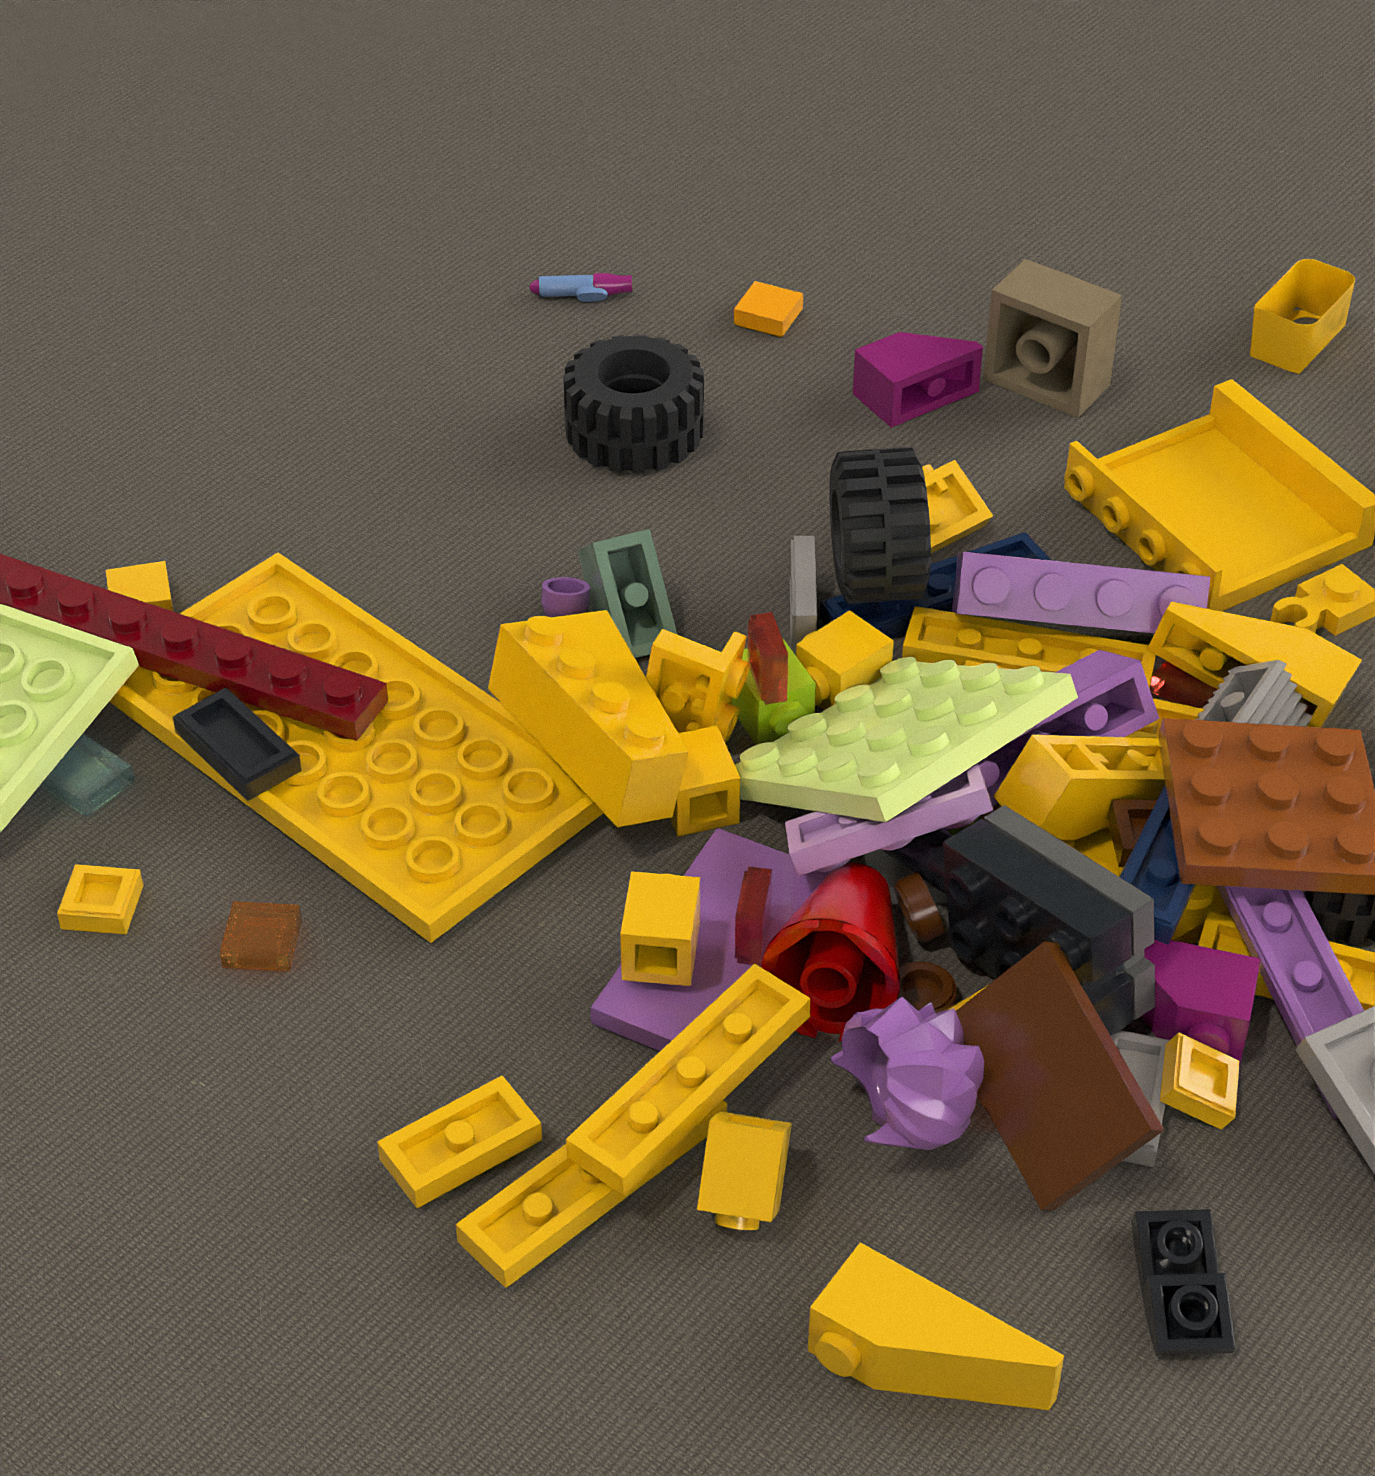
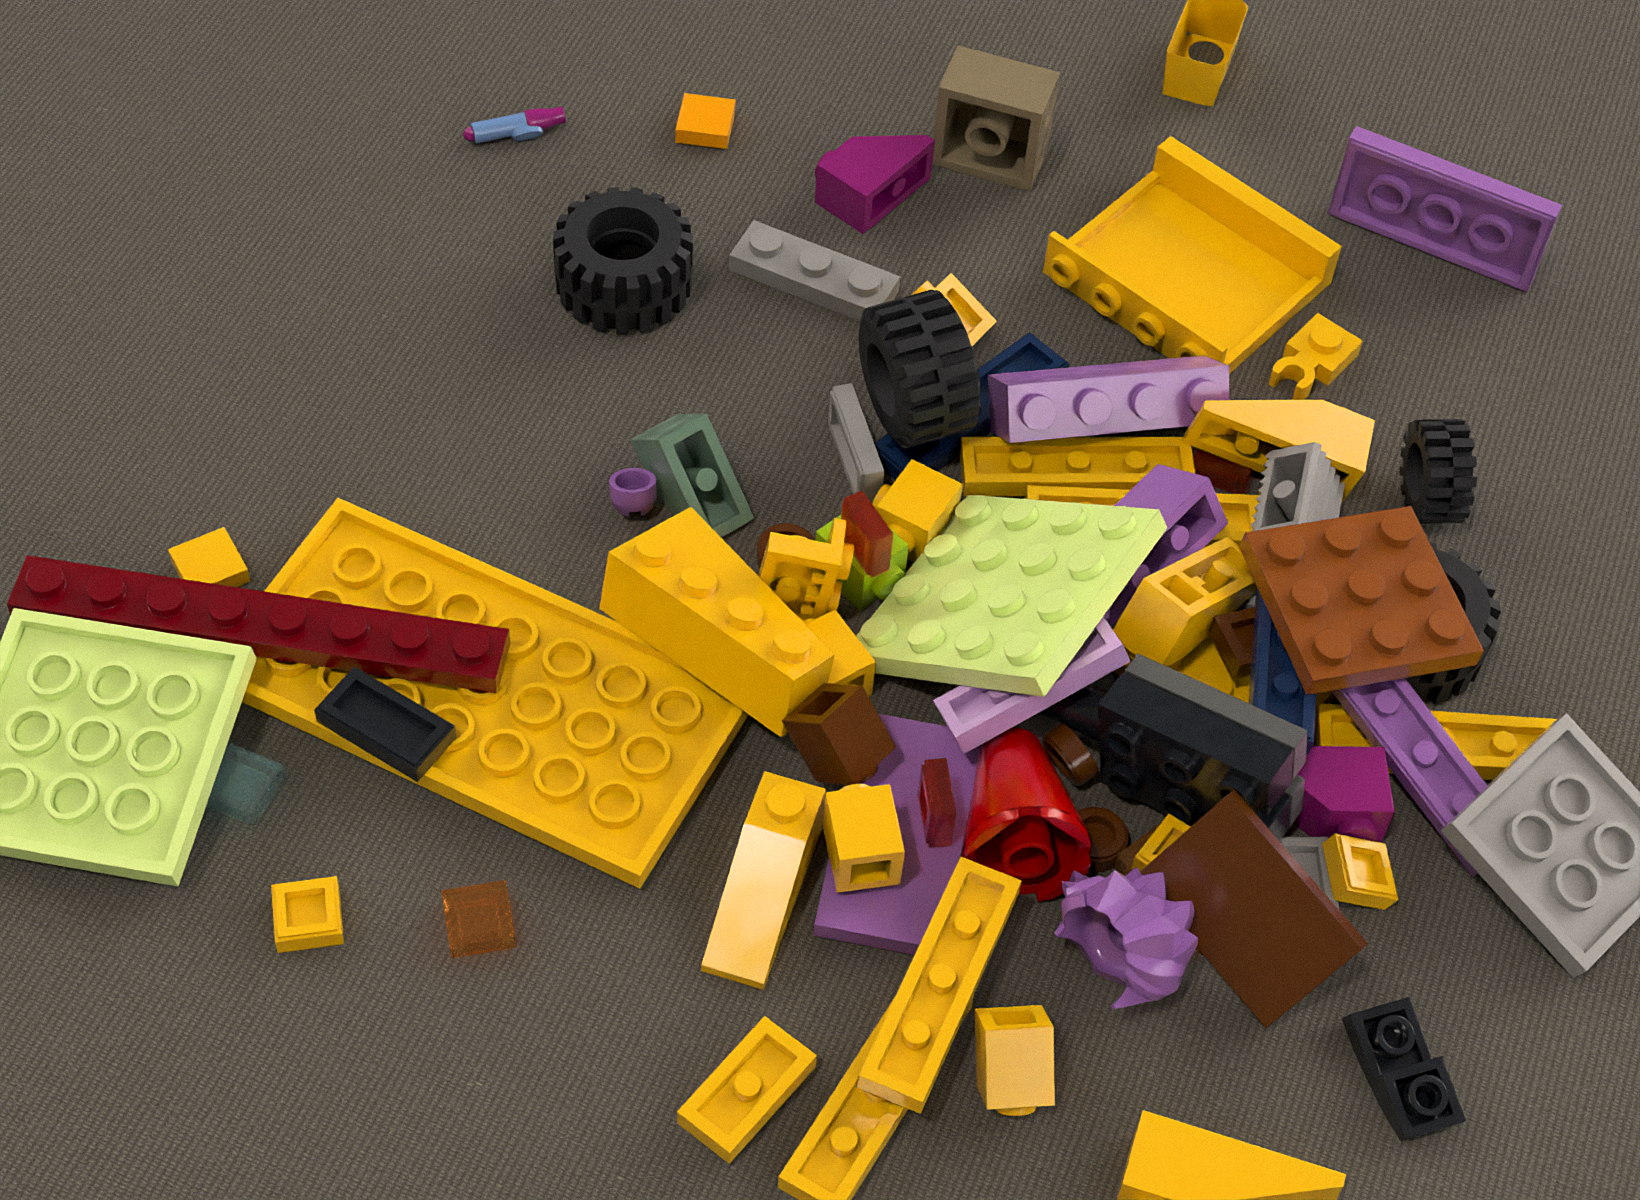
camera: 20 degrees left, 10 degrees up
none -> yellow slope [701,771,826,990]
none -> light grey plate [729,220,901,321]
none -> reddish brown brick [782,683,896,786]

